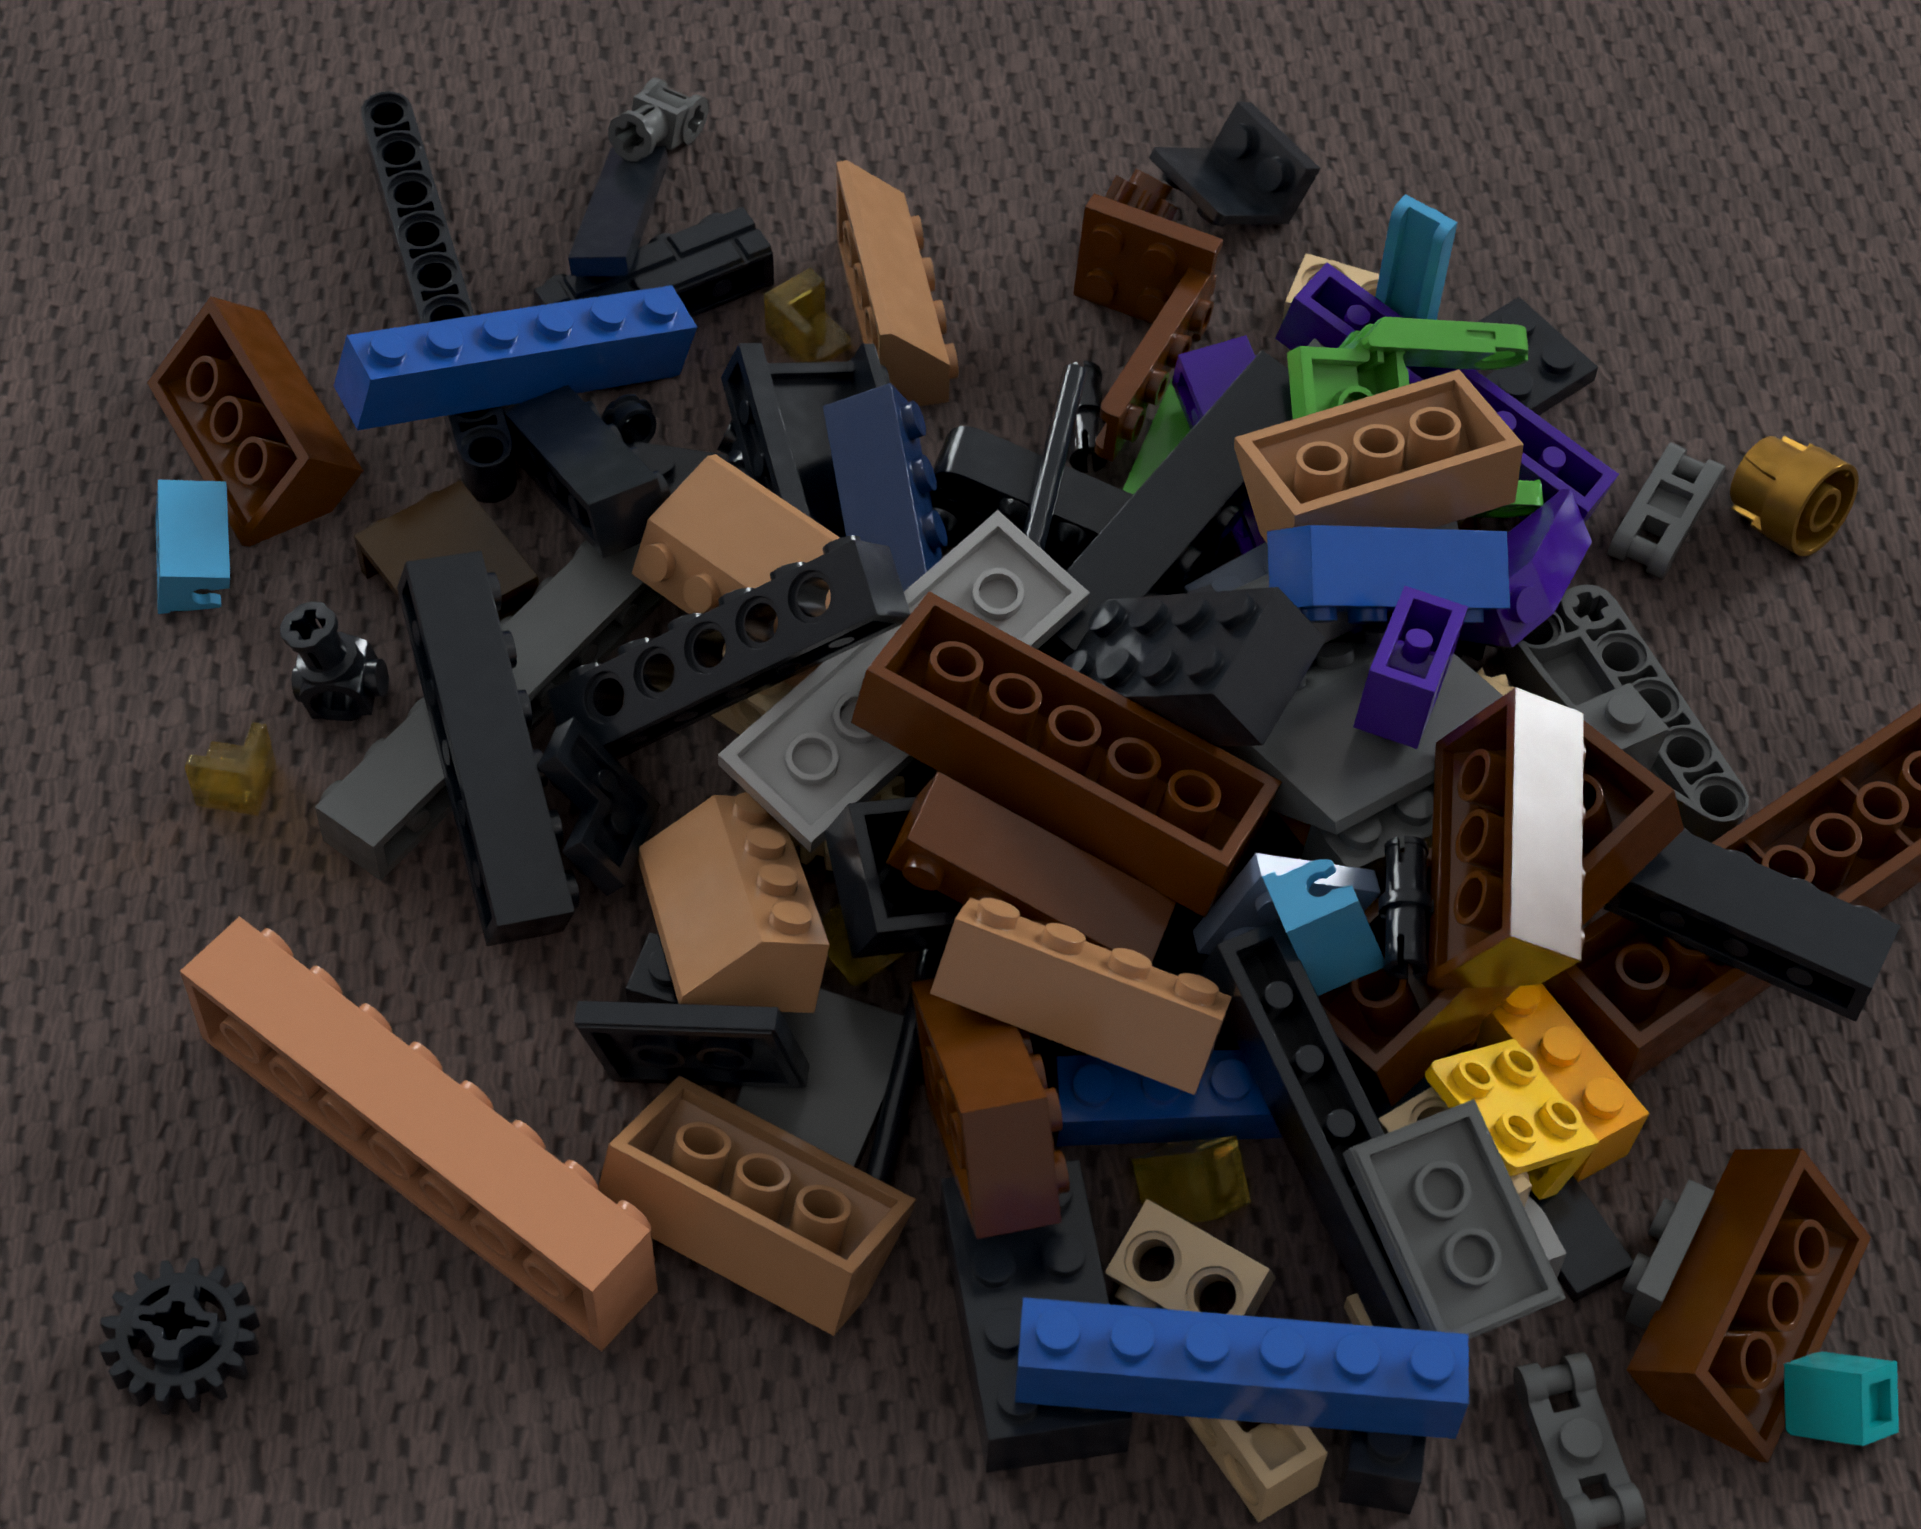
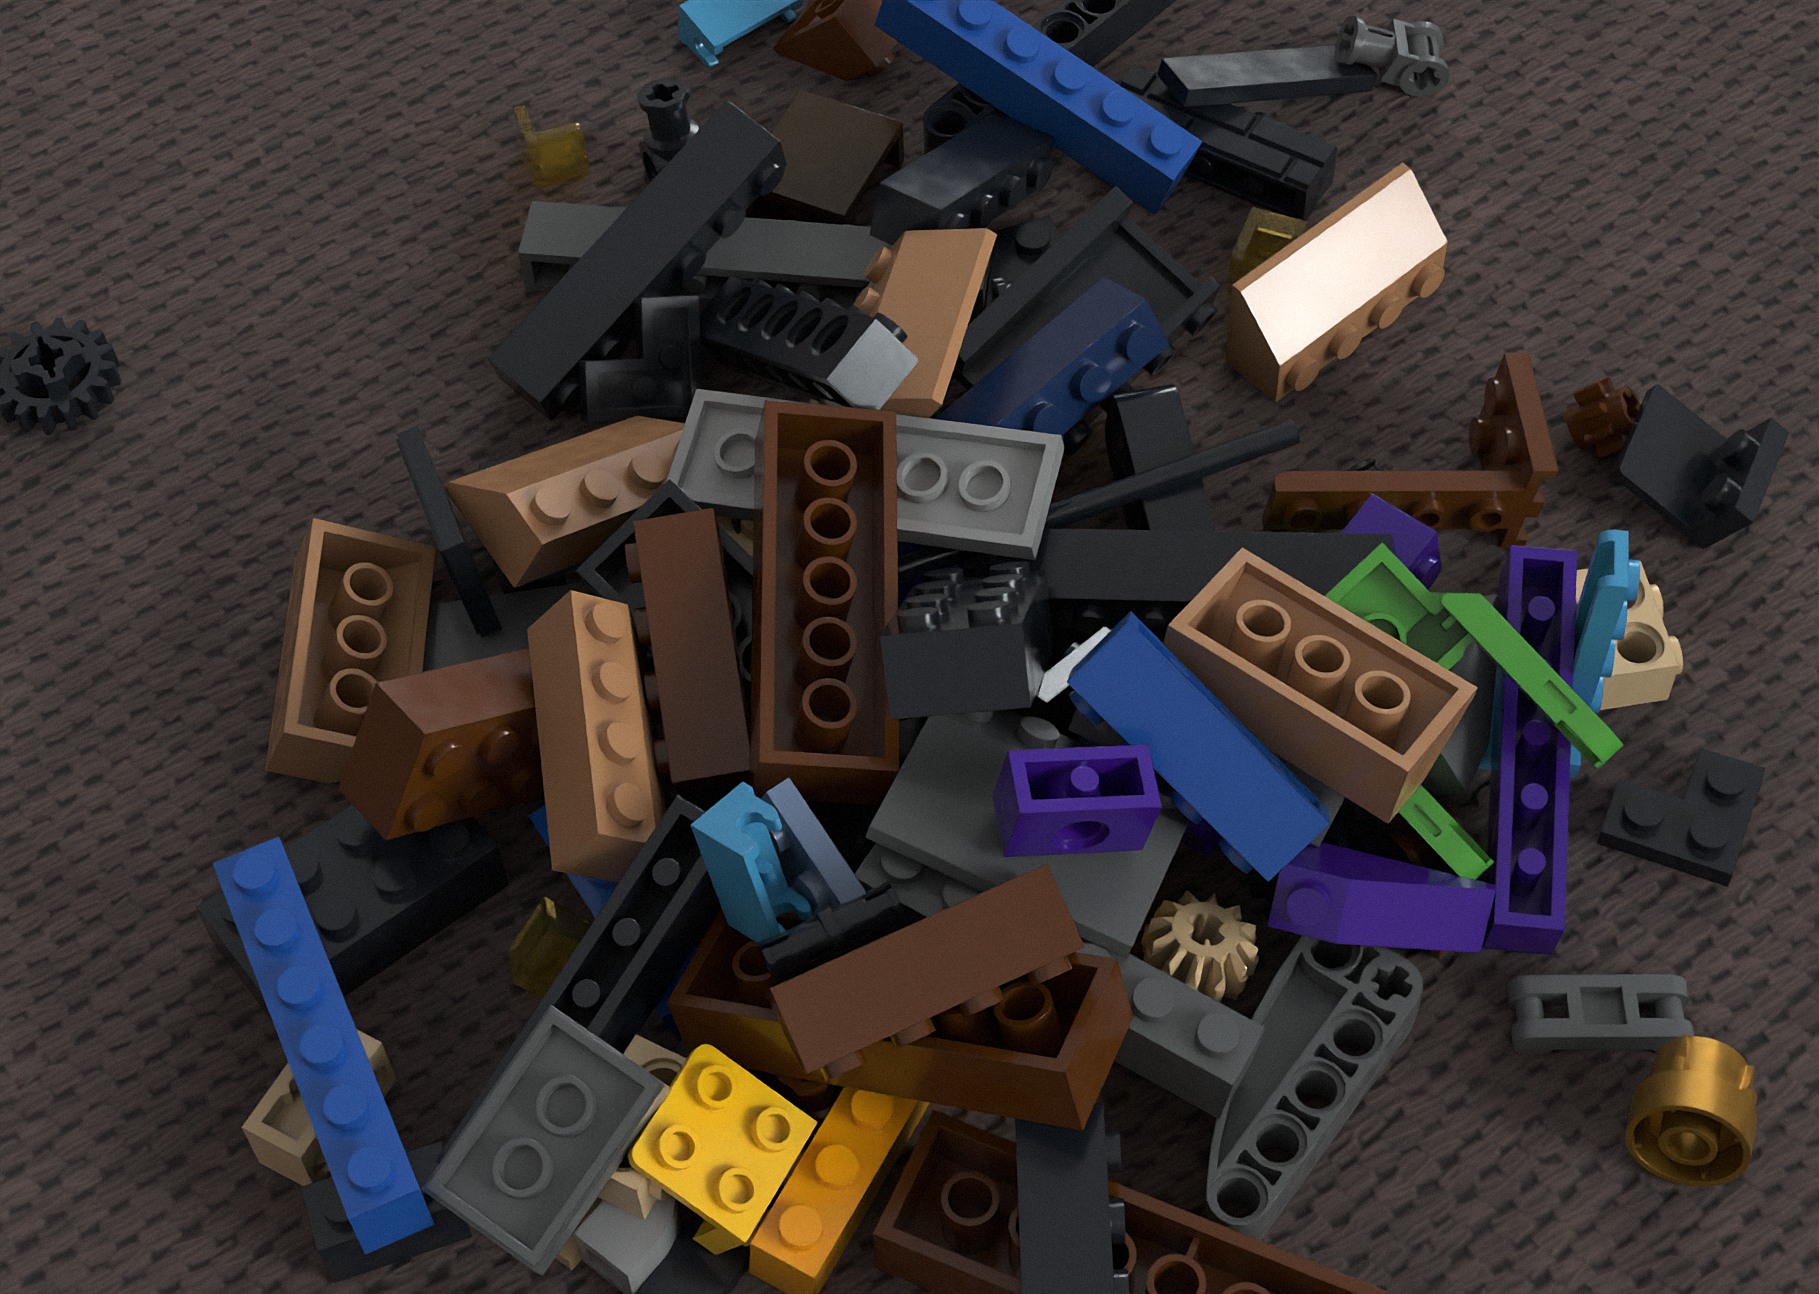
camera: 65 degrees right, 0 degrees up
nougat brick [180,916,658,1351] -> none
black plate [601,394,657,448] -> none
tan brick [1104,1199,1276,1316] -> none

